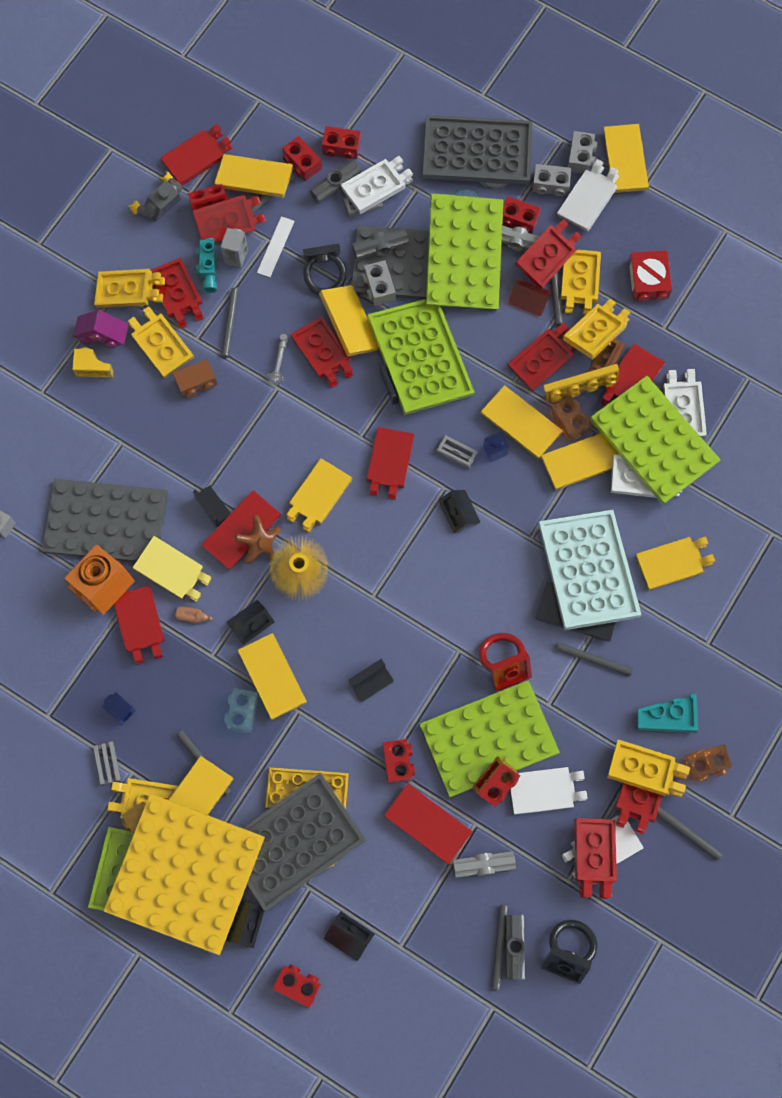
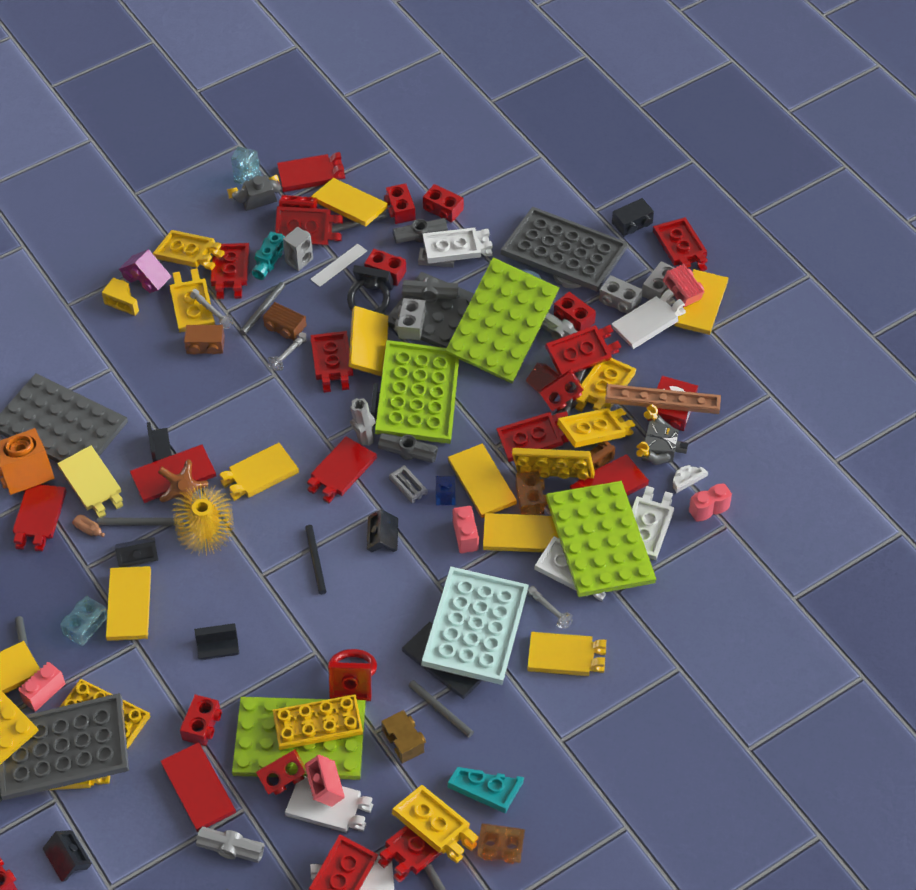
camera: 25 degrees right, 20 degrees down
none -> coral brick [18,662,66,712]
none -> dark grey bar [98,518,177,526]
none -> light grey piece [190,289,233,329]
none -> clear light blue brick [231,146,261,184]
none -> dark orange brick [263,302,307,341]
none -> yellow tile [273,694,363,750]
none -> coral brick [304,755,345,807]
none -> black bar [305,525,327,595]
none -> light grey piece [350,398,376,446]
none -> red brick [364,248,406,286]
none -> dark grey piece [378,433,438,463]
none -> pearl gold brick [381,710,426,764]
none -> coral brick [452,506,479,553]
none -> piece [527,586,573,629]
none -> red brick [539,369,584,411]
none -> nougat tile [605,384,721,414]
none -> black brick [612,198,654,237]
none -> dark grey torso [636,405,688,465]
none -> red tile [653,217,708,271]
none -> coral brick [663,264,705,308]
none -> white tile [673,465,708,493]
none -> coral brick [689,484,732,522]

